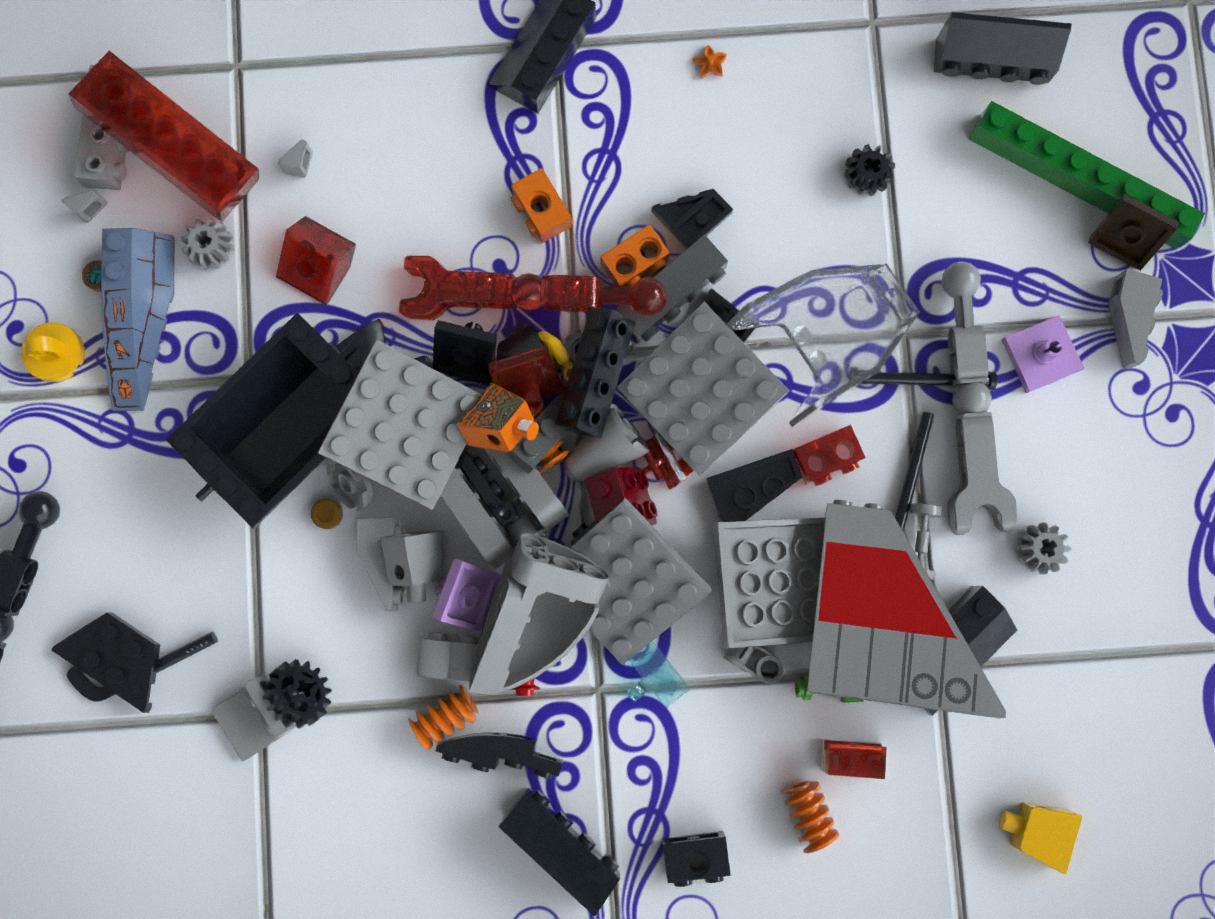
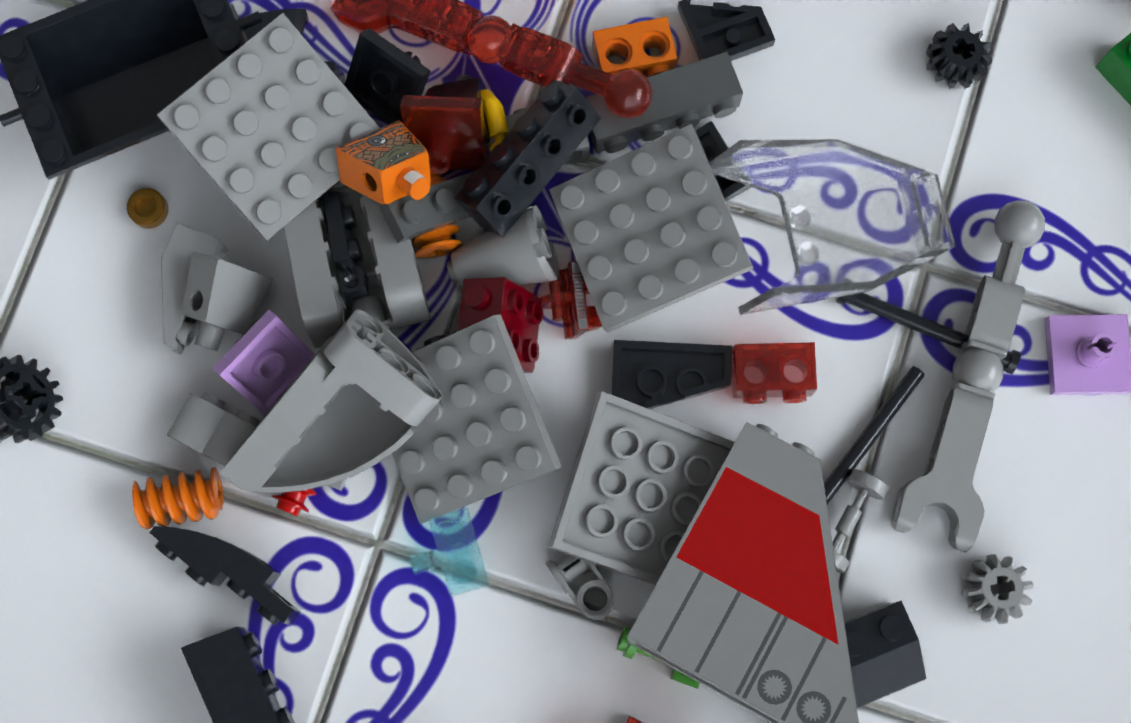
camera: 20 degrees right, 5 degrees down
light grey tile [326,459,379,511] -> none

